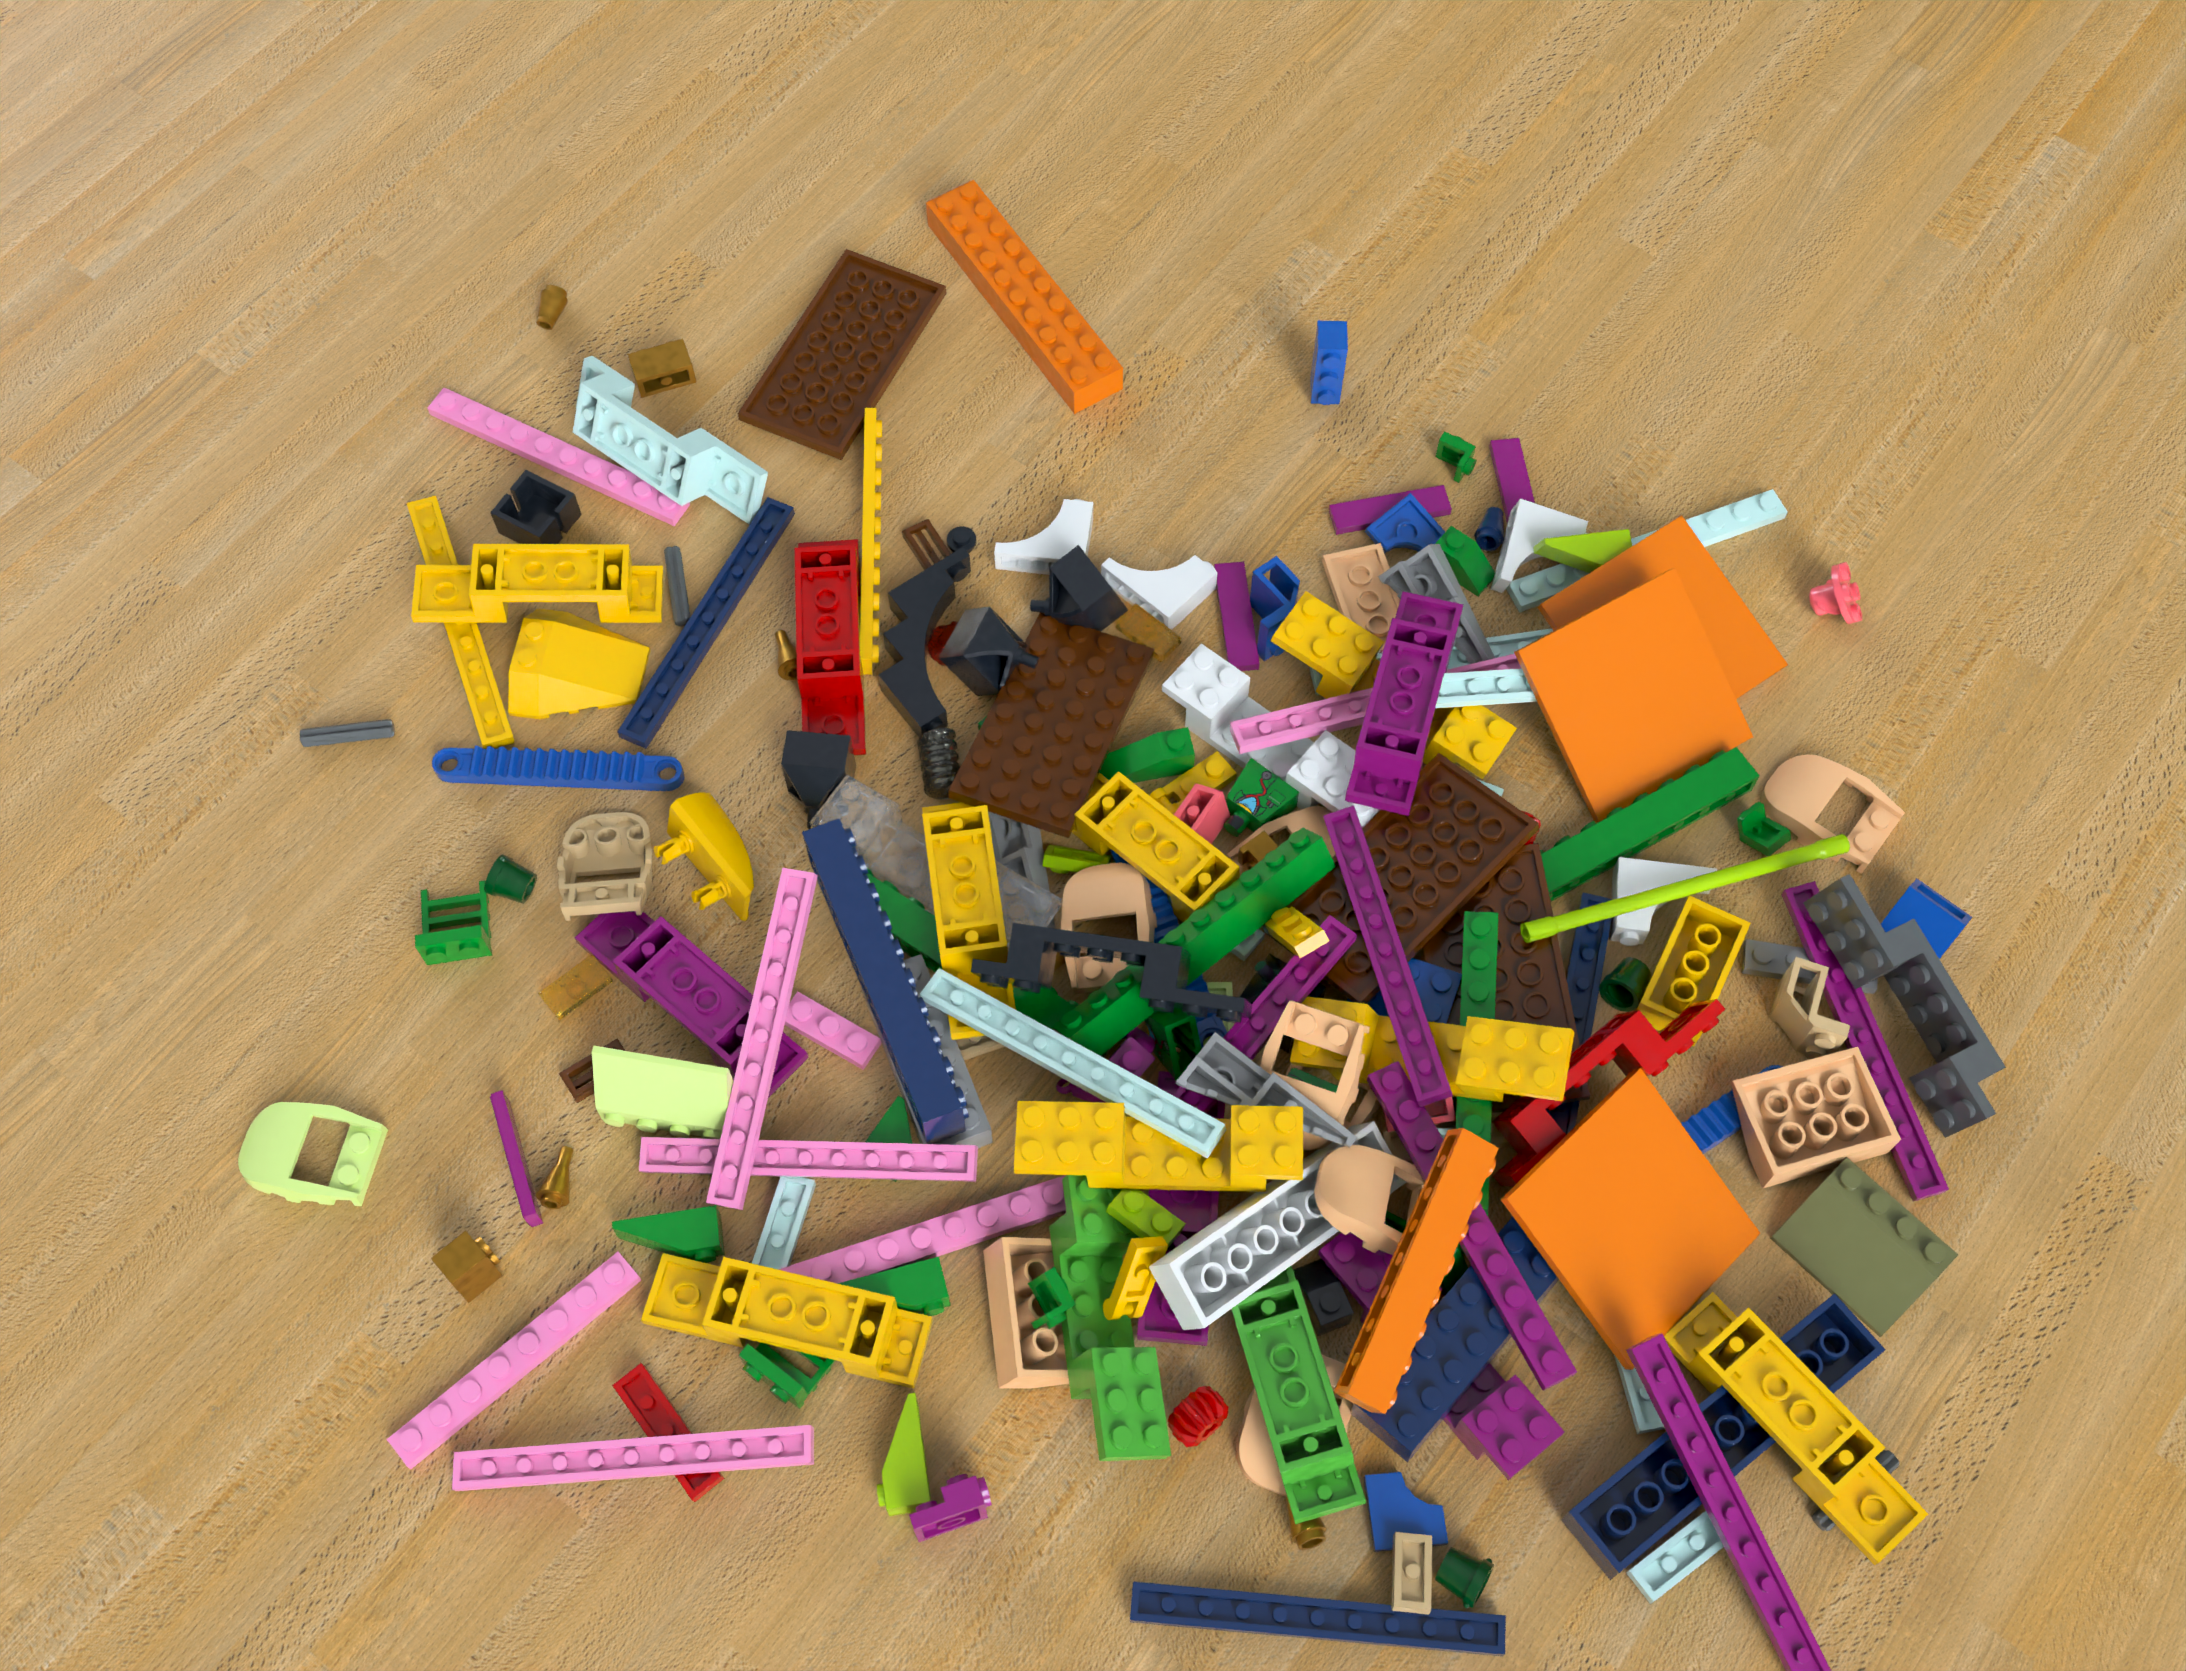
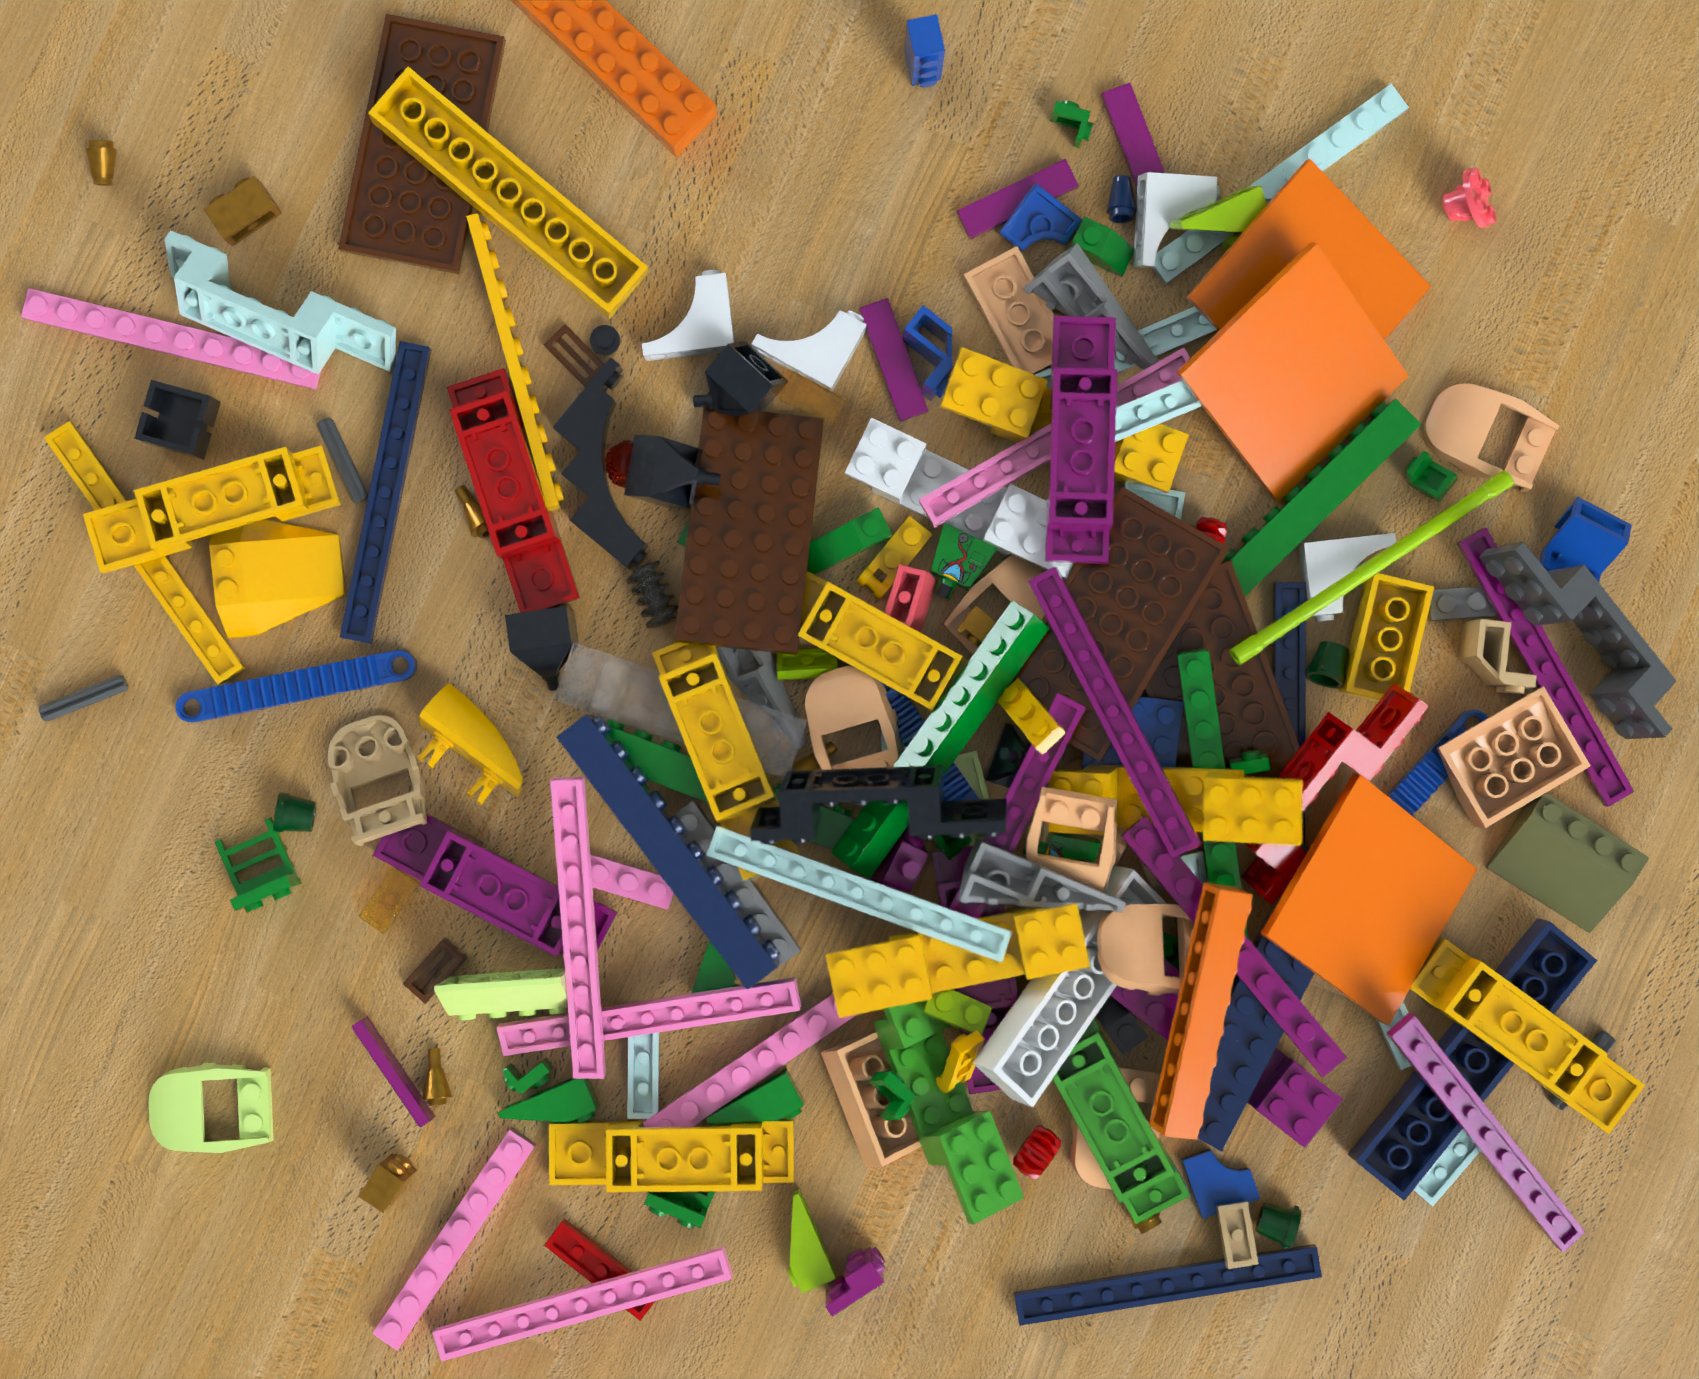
camera: 15 degrees left, 25 degrees up
none -> yellow brick [368,67,648,320]
none -> green bracket [502,1058,553,1095]

